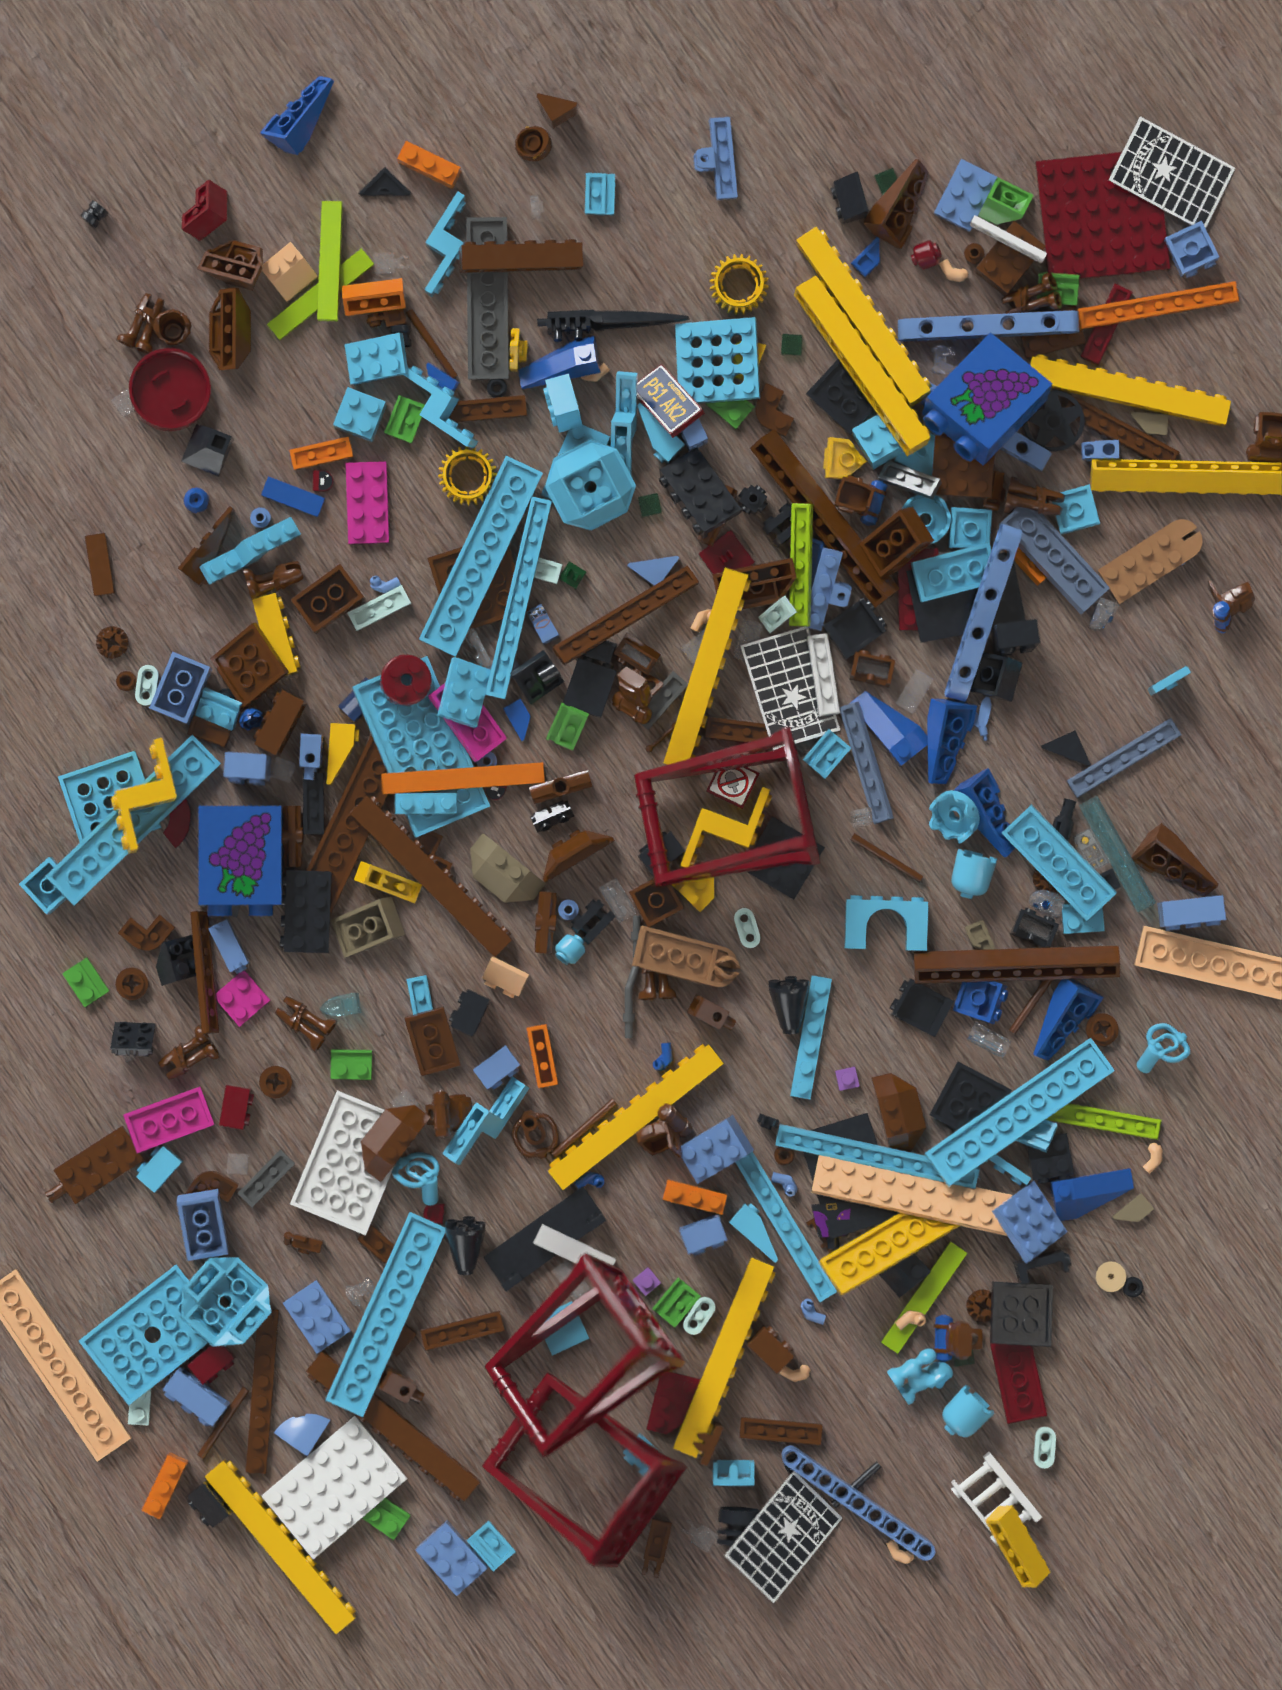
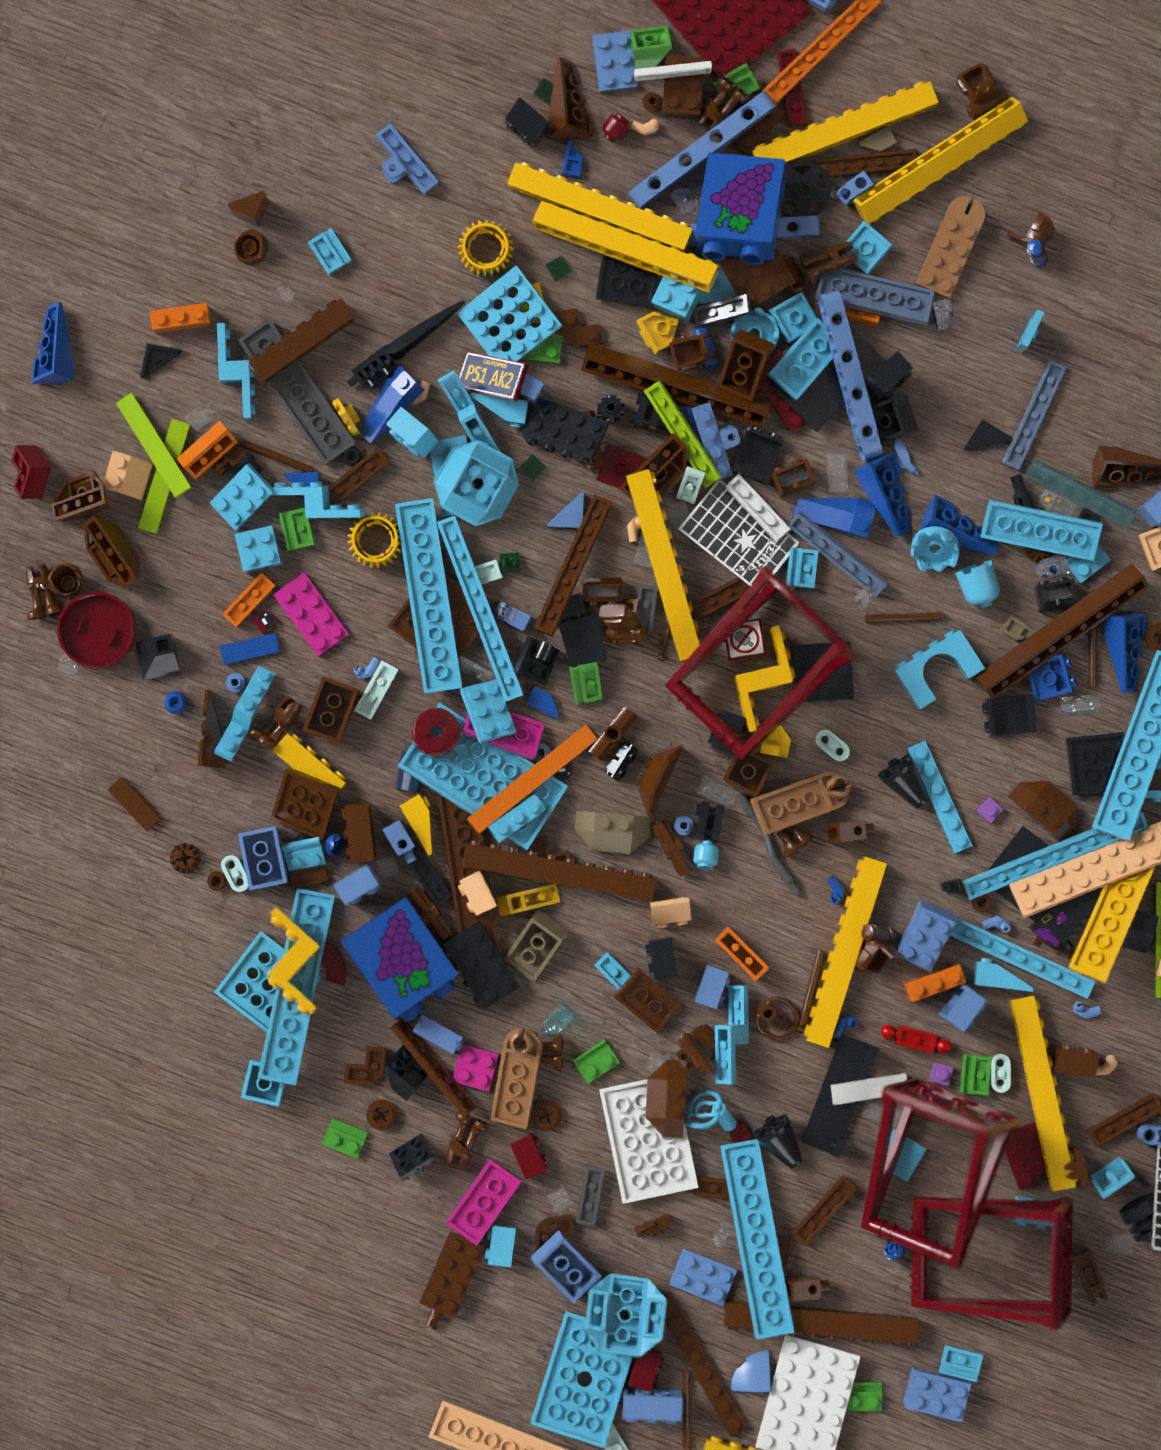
camera: 35 degrees left, 0 degrees up
none -> light nougat slope [458,870,498,916]
none -> medium nougat plate [490,1027,543,1130]
none -> red plate [881,1024,952,1054]
none -> blue plate [884,1241,906,1260]

